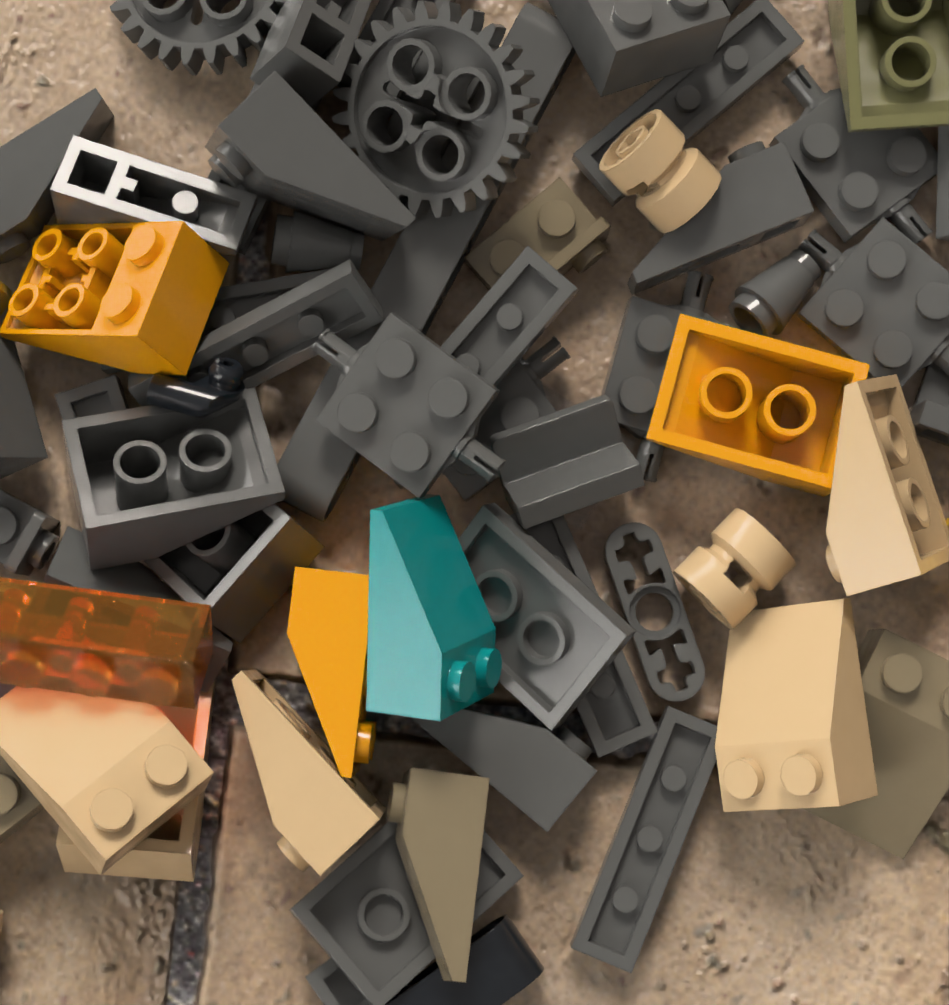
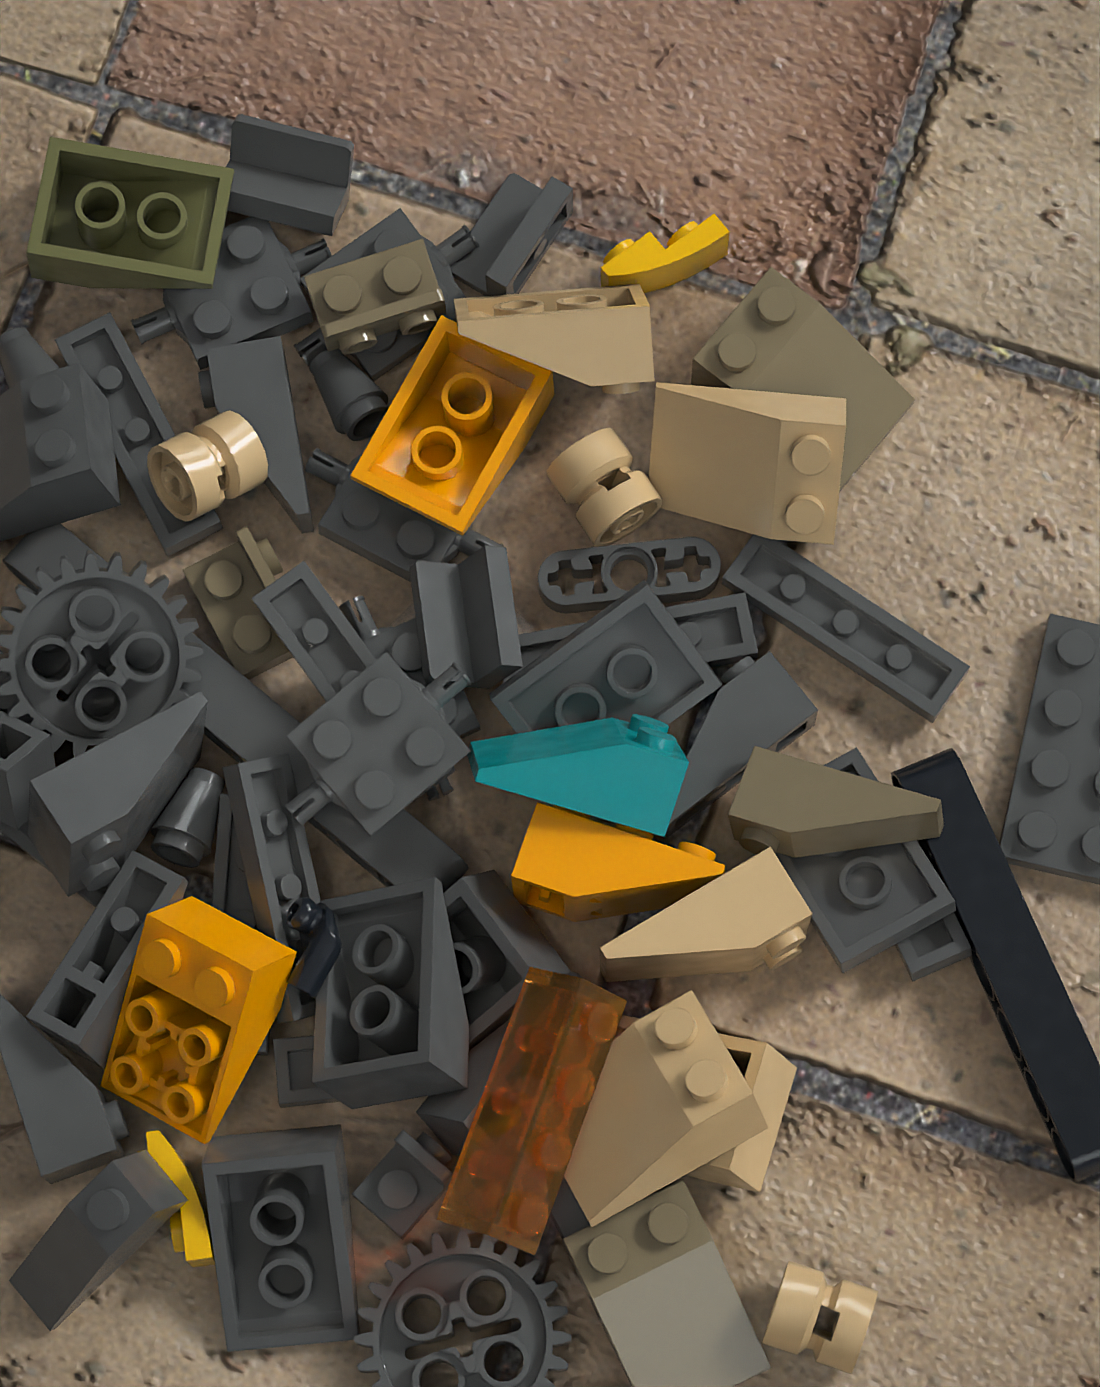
camera: 75 degrees left, 10 degrees down
none -> dark tan bracket [304,239,447,354]

